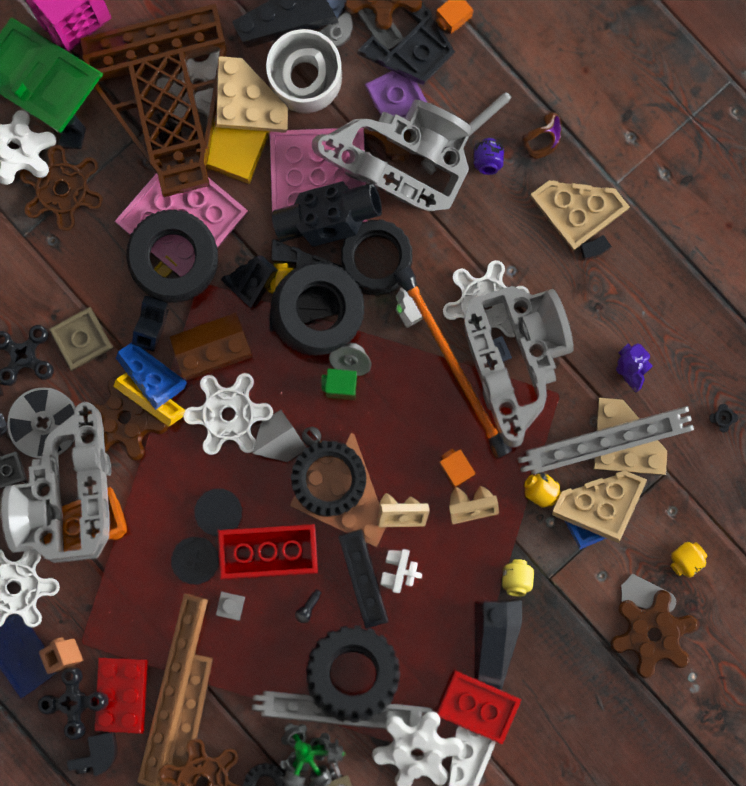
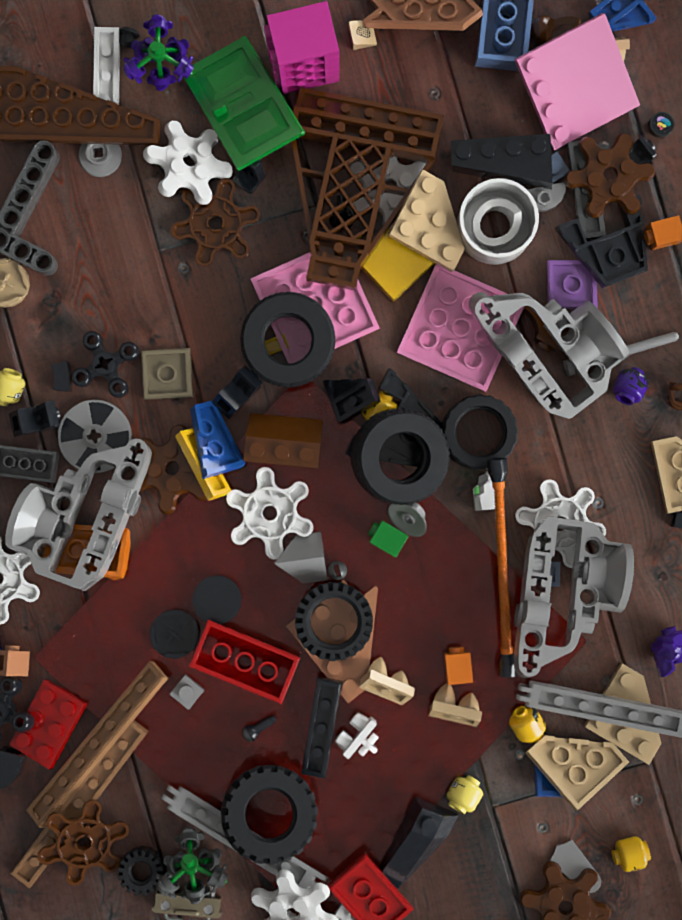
camera: 25 degrees right, 5 degrees up
black brick [272,181,382,247] -> none

